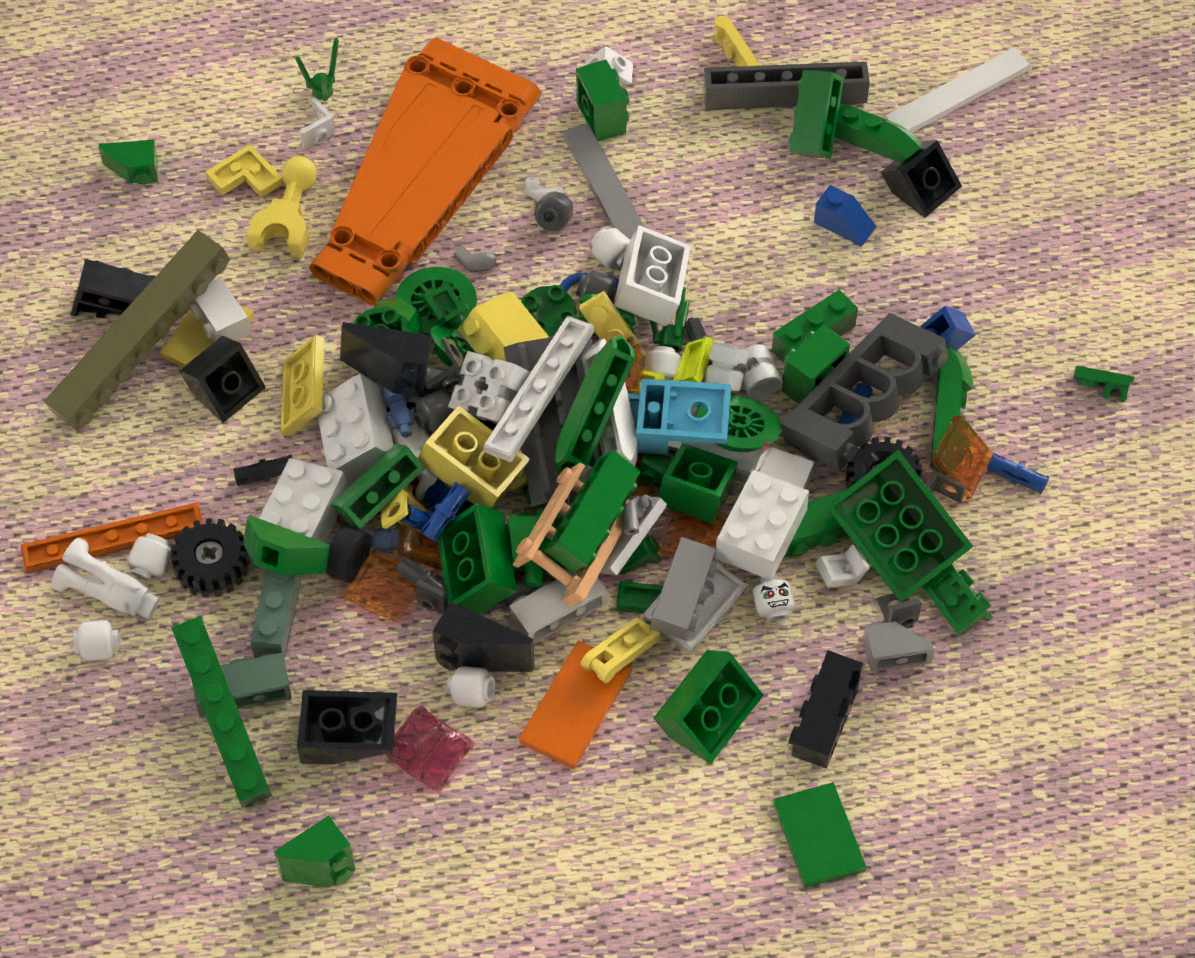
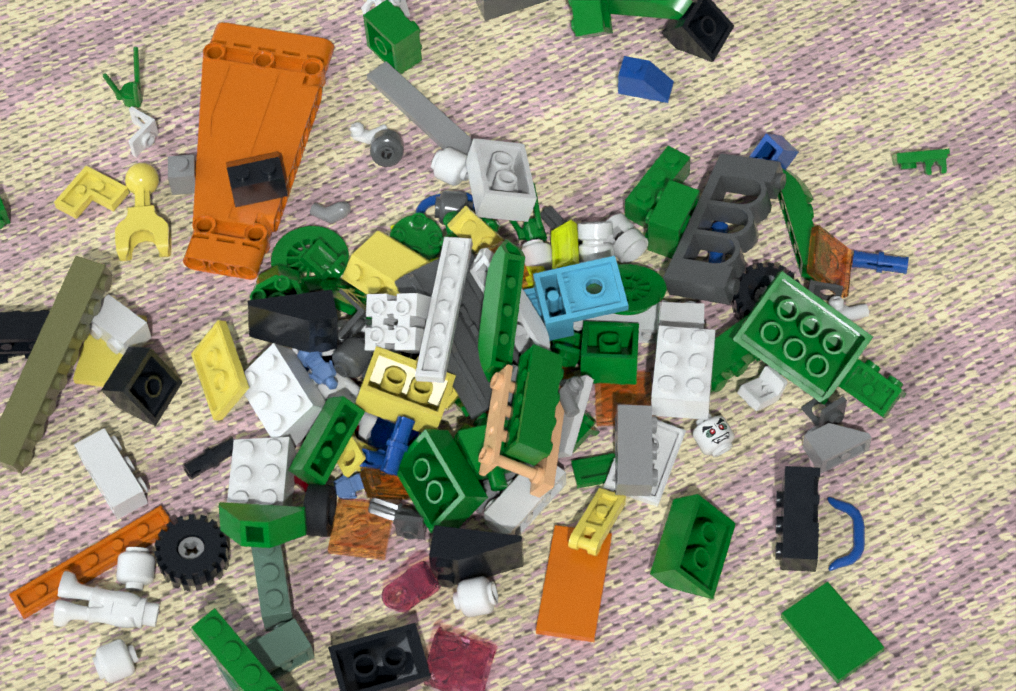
camera: 15 degrees left, 0 degrees up
none -> white brick [74,428,148,520]
none -> light grey brick [168,154,196,195]
none -> black slope [226,151,288,207]
none -> clear pink piece [382,561,441,612]
none -> blue animal [827,497,865,571]
none -> white arm [829,296,869,321]

